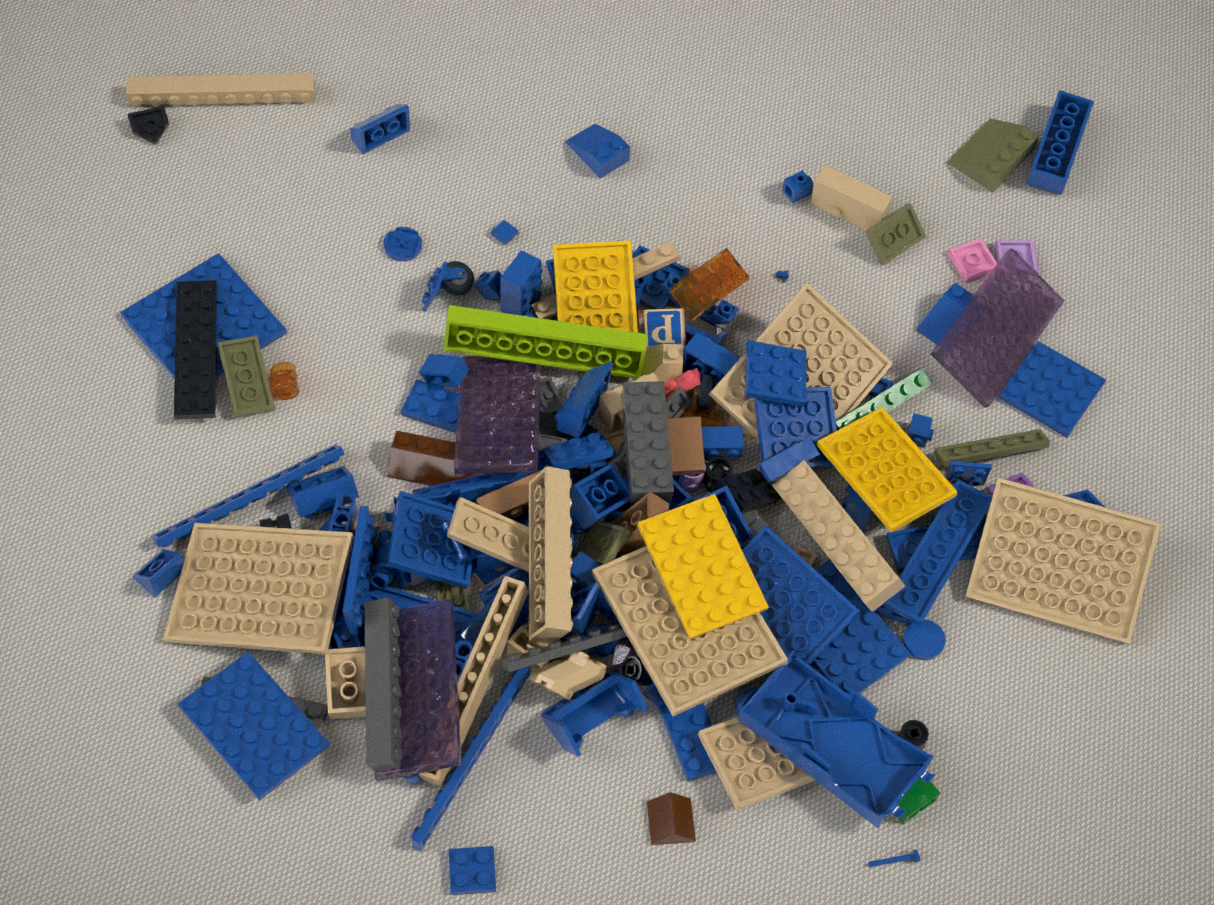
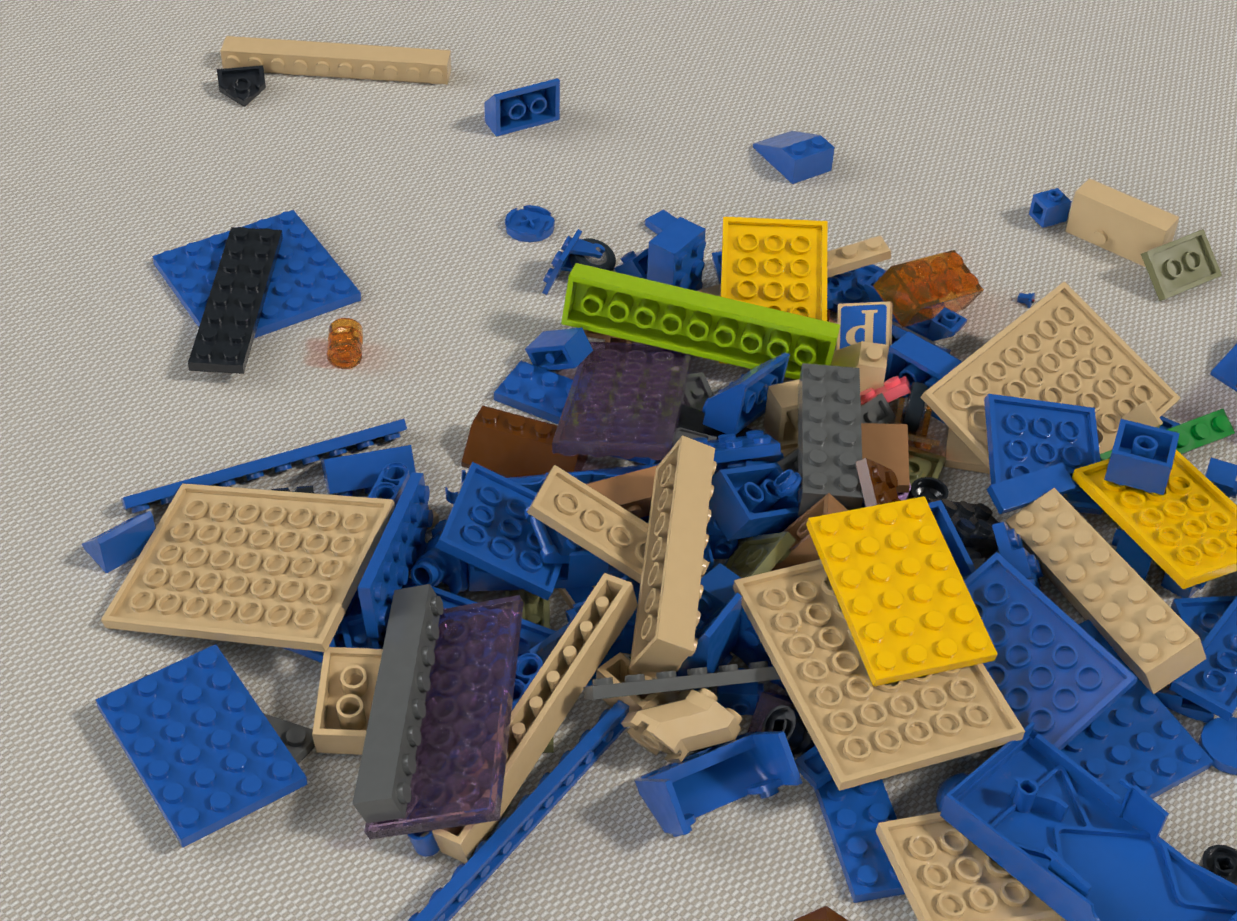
camera: 10 degrees right, 15 degrees down
olive plate [218,335,275,418] -> none
blue brick [701,426,744,459] -> none
blue plate [745,340,807,407] -> none
none -> blue plate [773,469,802,497]
none -> reddish brown plate [855,458,901,507]
none -> blue plate [992,522,1044,590]
none -> blue brick [1104,419,1180,495]
none -> tan slope [1121,400,1163,428]

